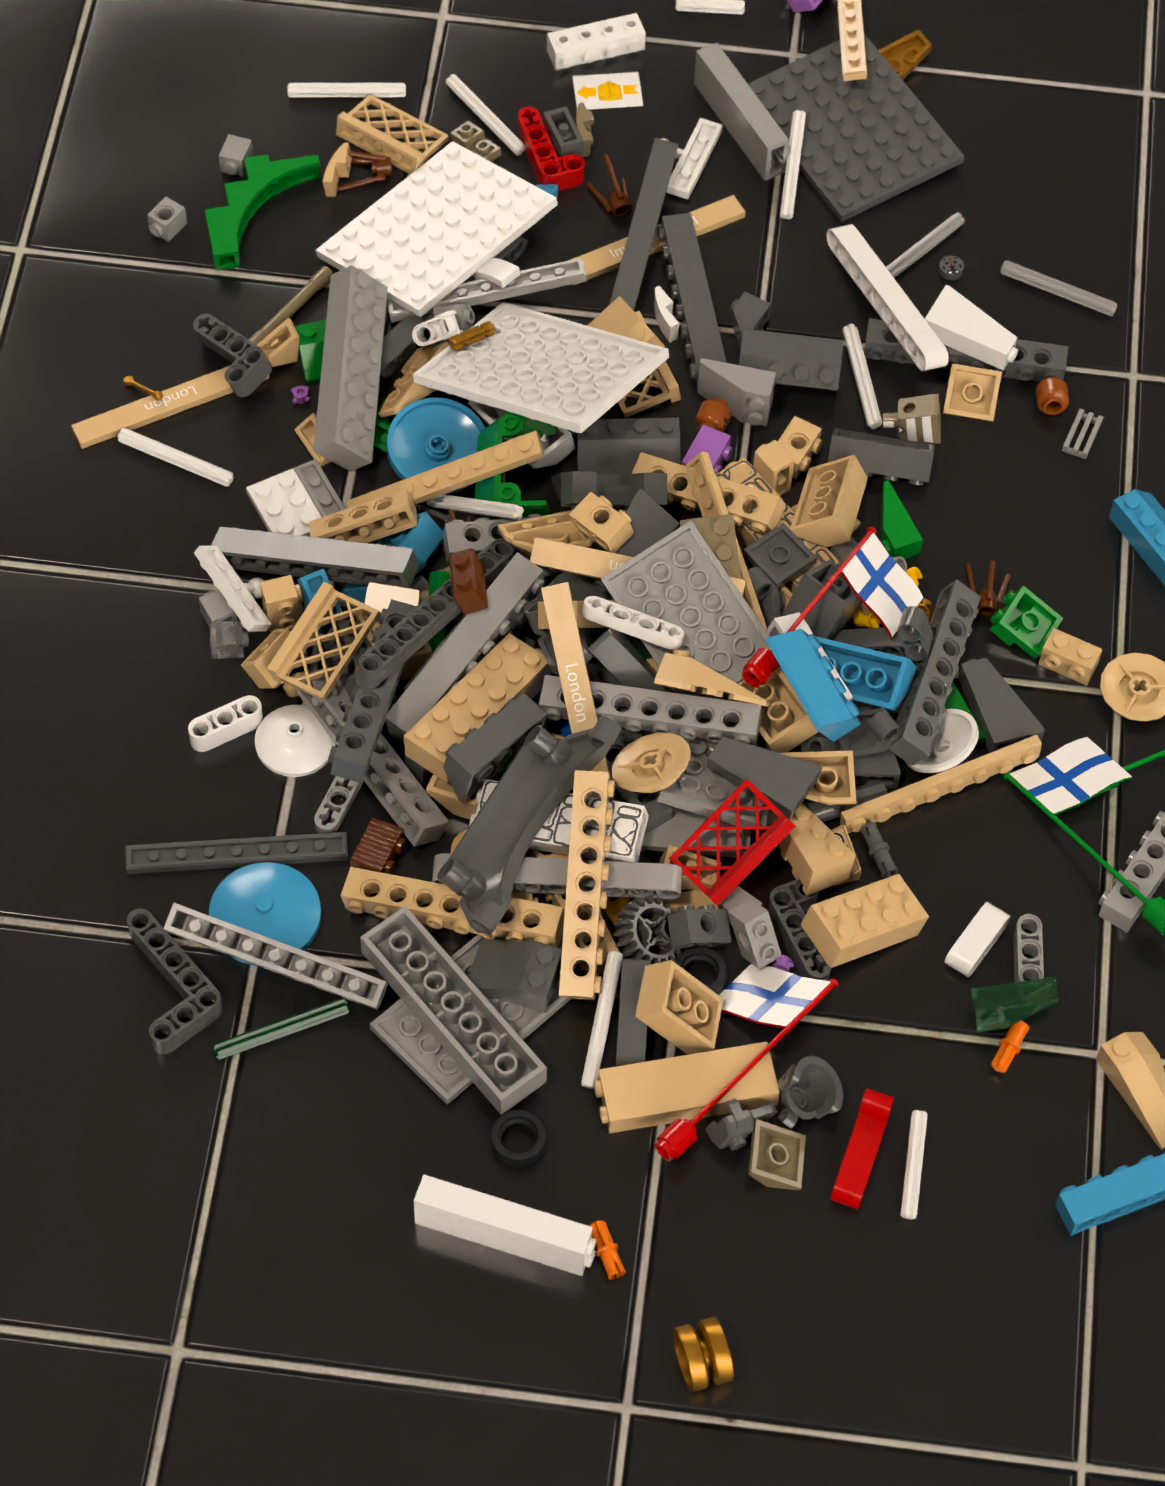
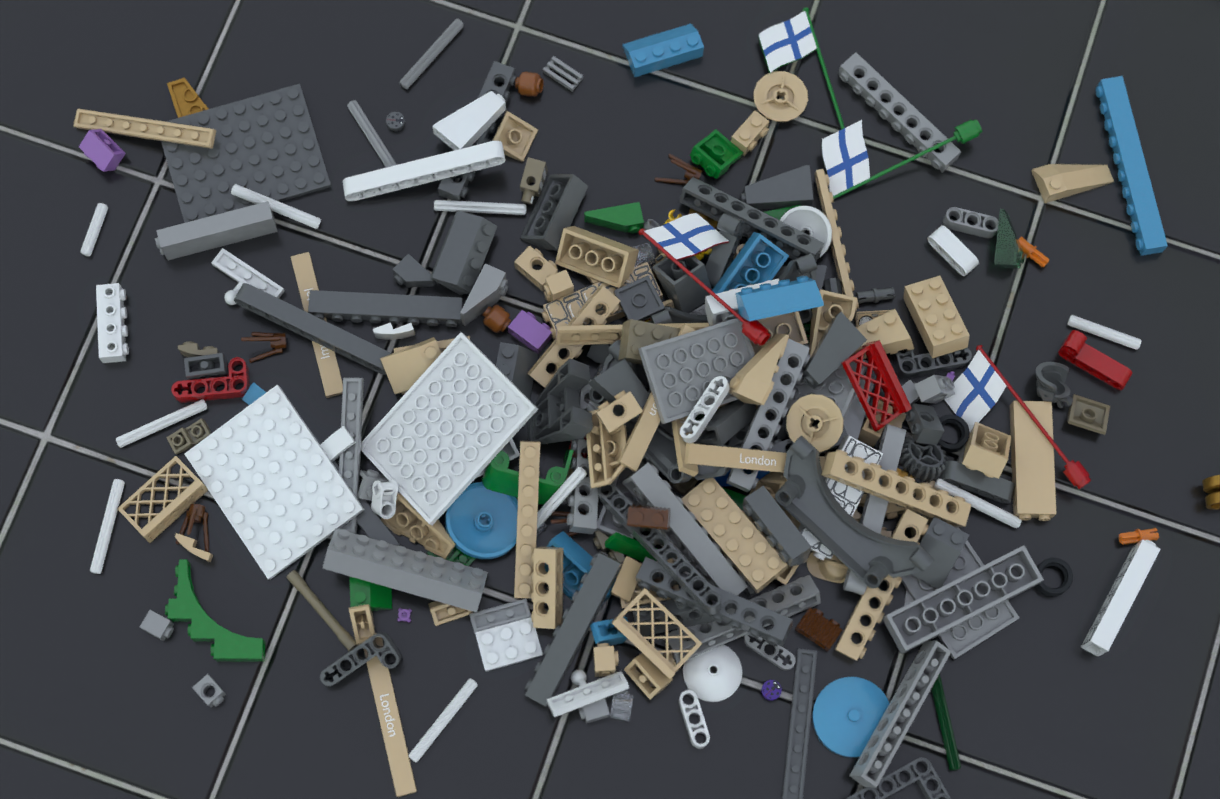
camera: 80 degrees left, 15 degrees up
pearl gold hinge [123,376,163,401] -> none
pearl gold axle [448,321,496,351] -> none
white sticker [573,72,643,110] -> none
dark grey piece [705,1099,778,1151] -> none
none -> dark purple tile [761,680,782,701]

